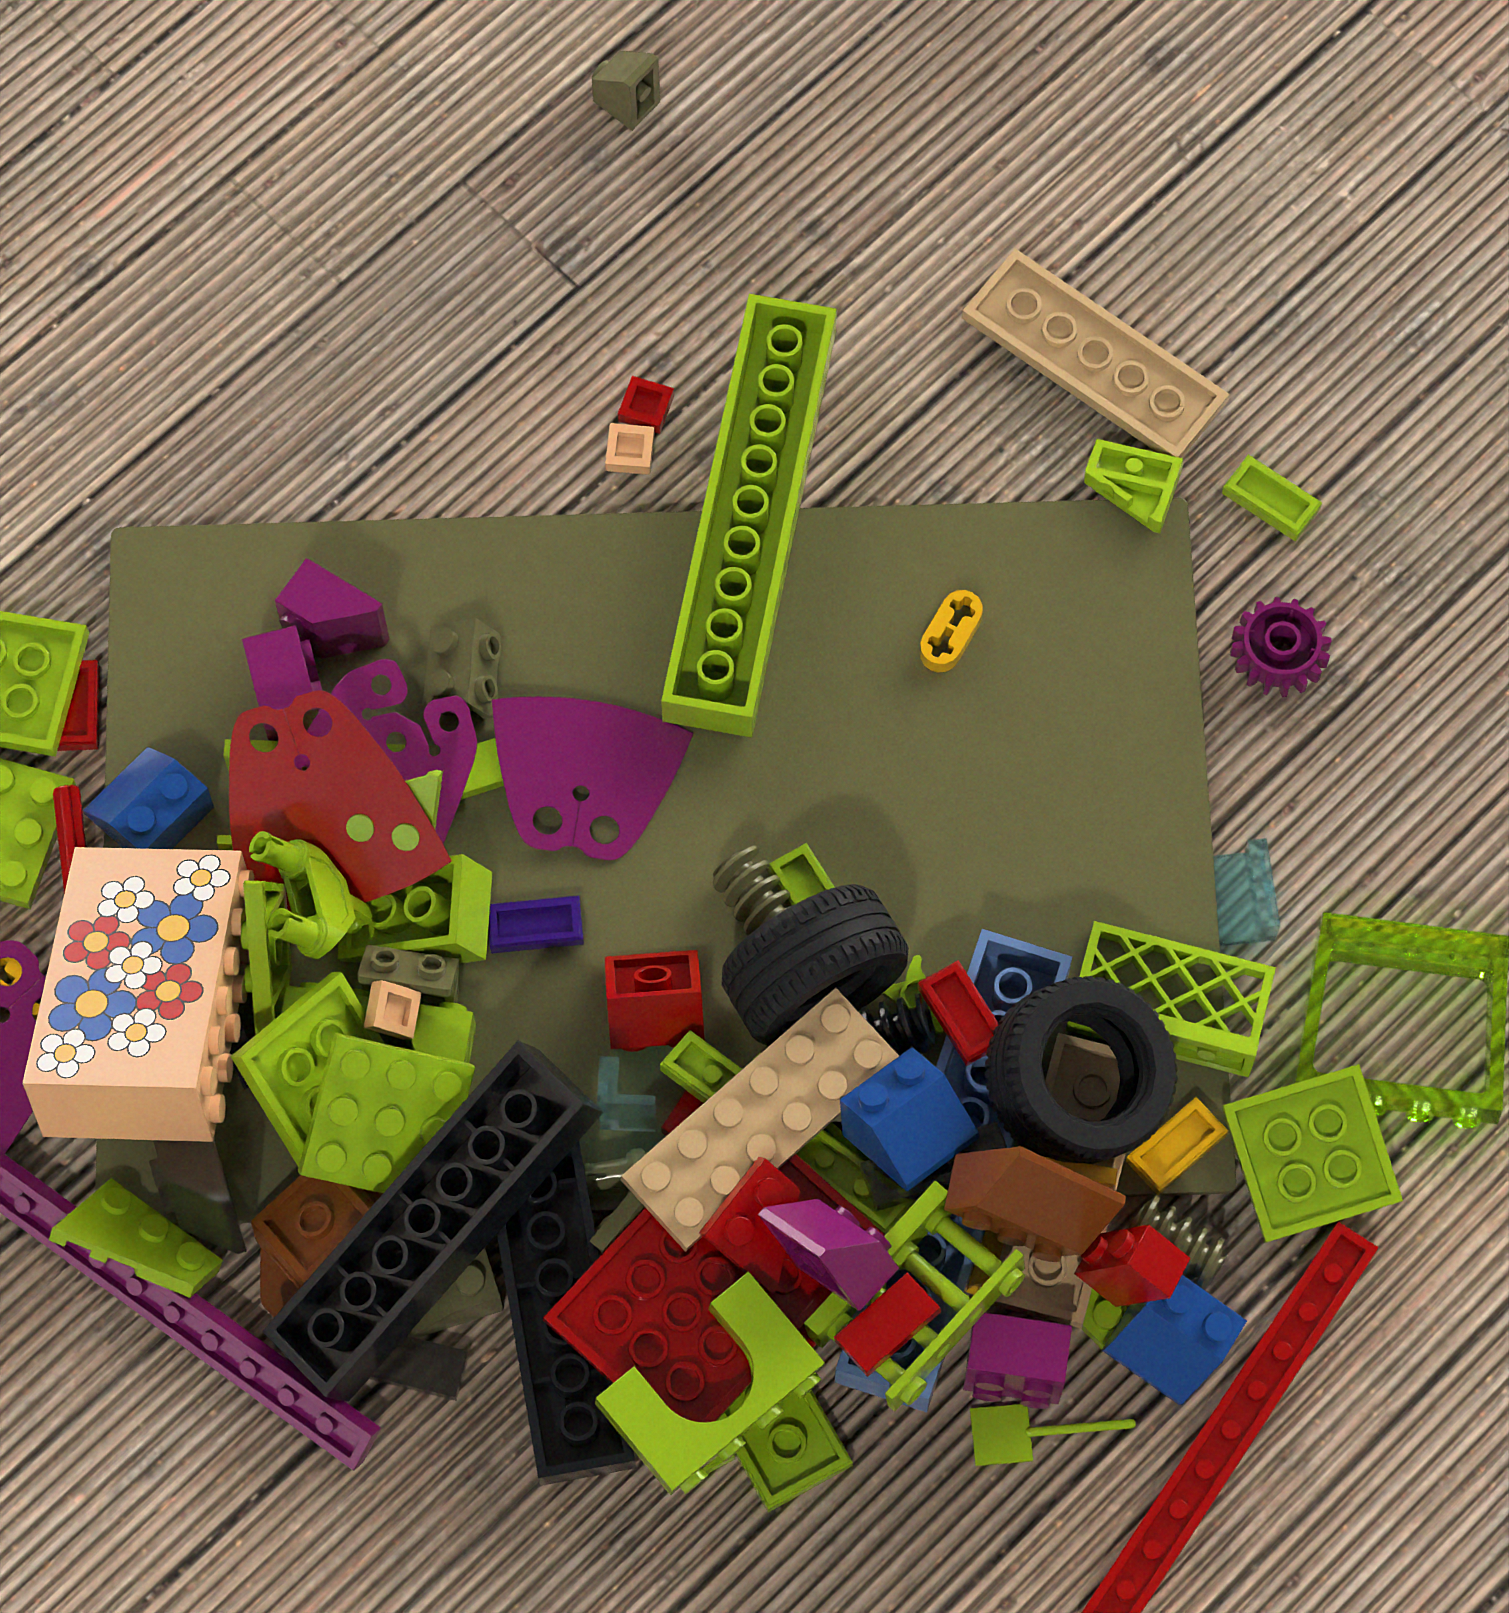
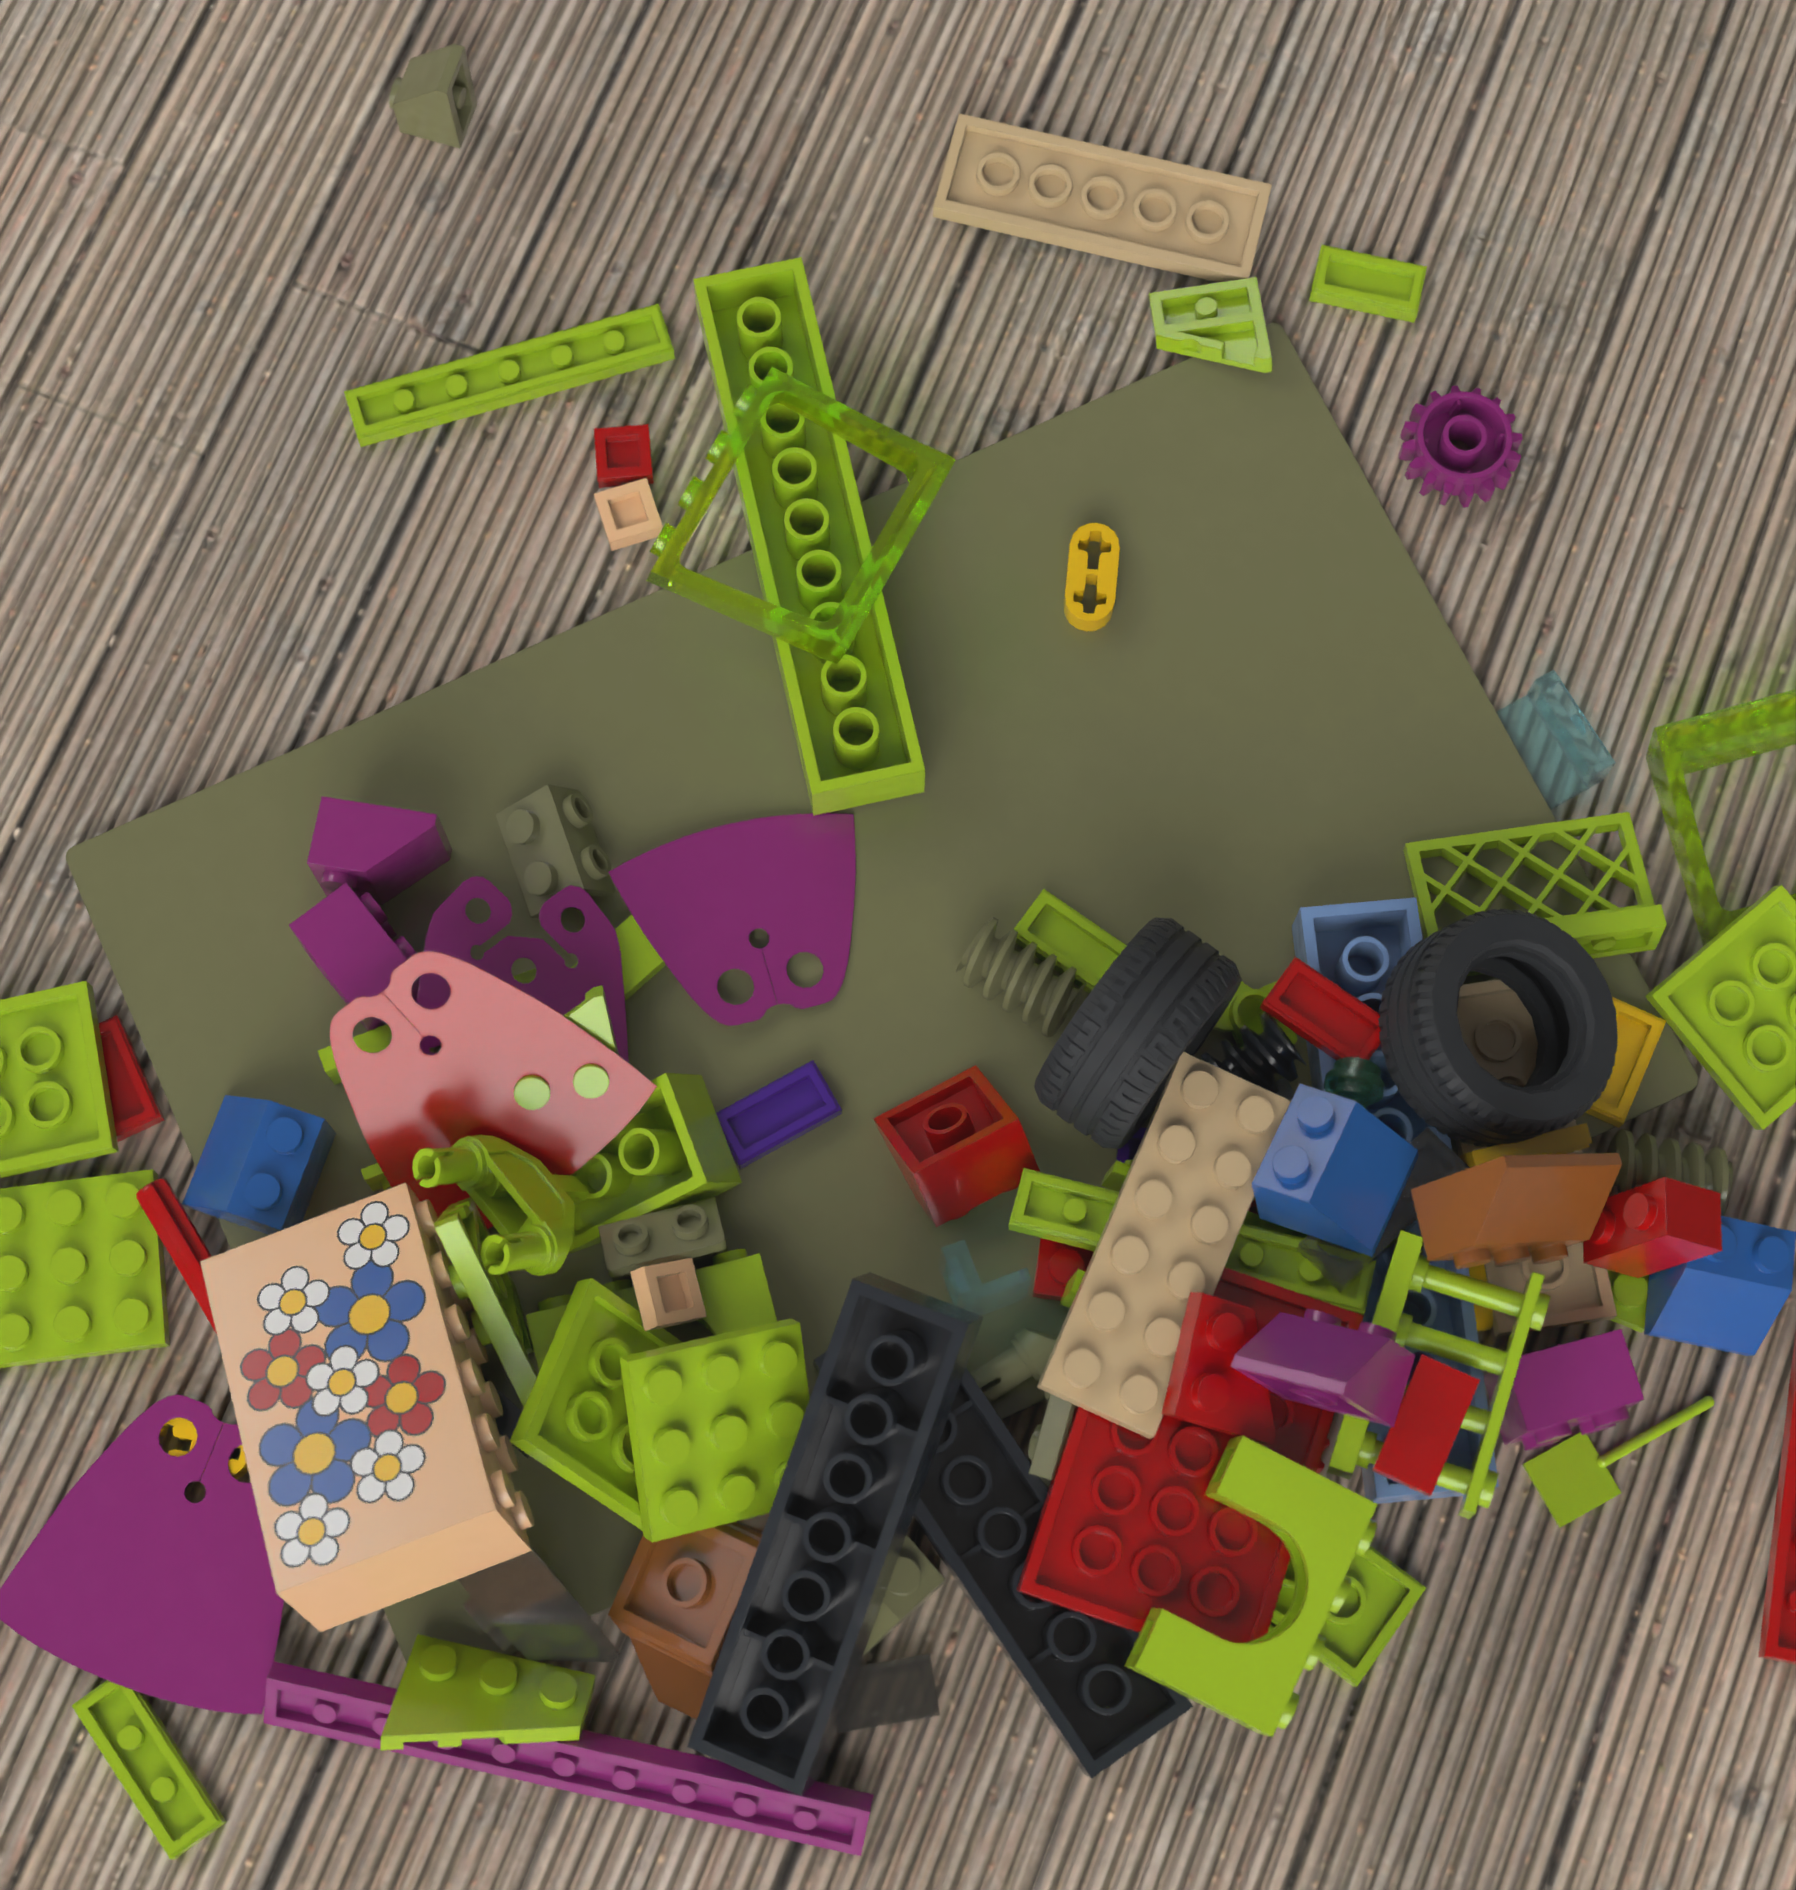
camera: 25 degrees left, 5 degrees up
none -> lime tile [344,303,675,447]
none -> clear neon green windscreen [646,367,956,664]
none -> clear green plate [1324,1057,1385,1108]

